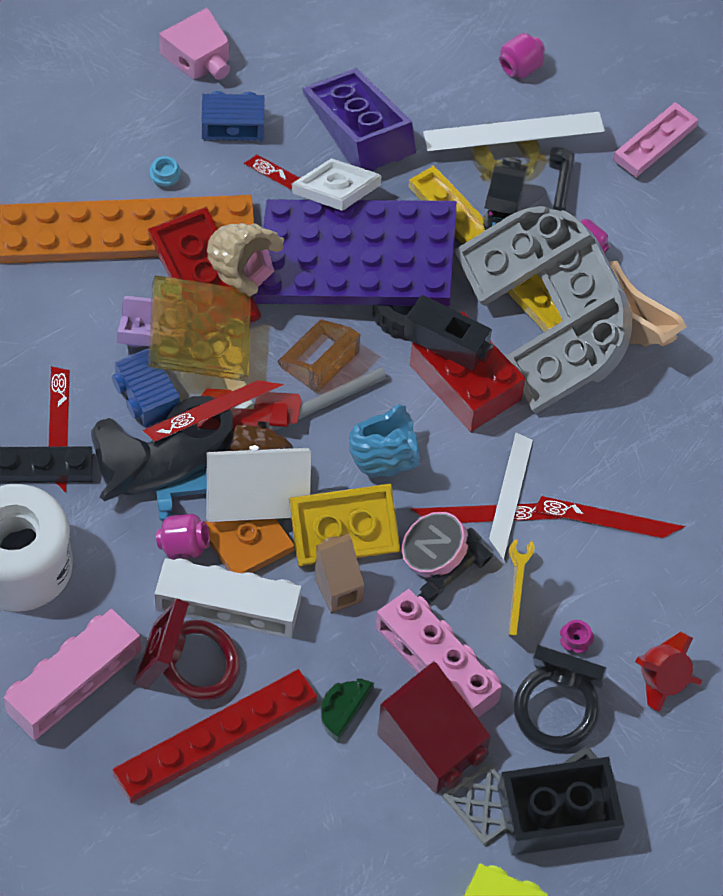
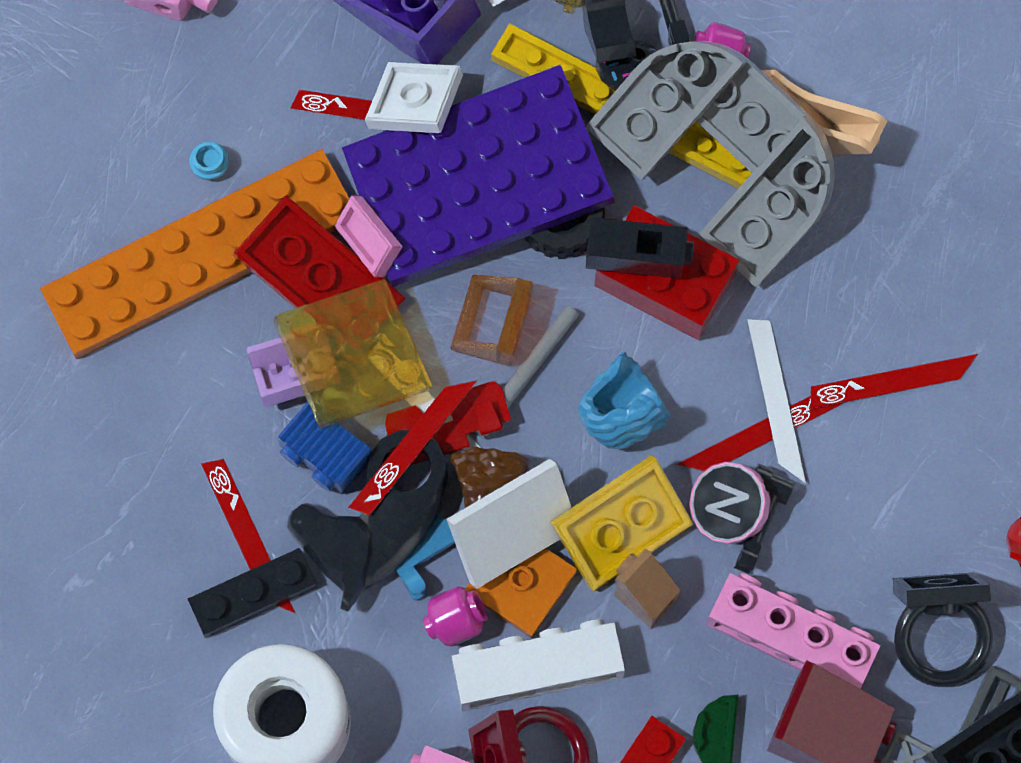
camera: 20 degrees left, 15 degrees up
blue brick [201,91,265,141] -> none
tan hair [207,223,284,297] -> none
yellow flag [508,539,535,636] -> none
dark pink plate [560,620,594,653] -> none

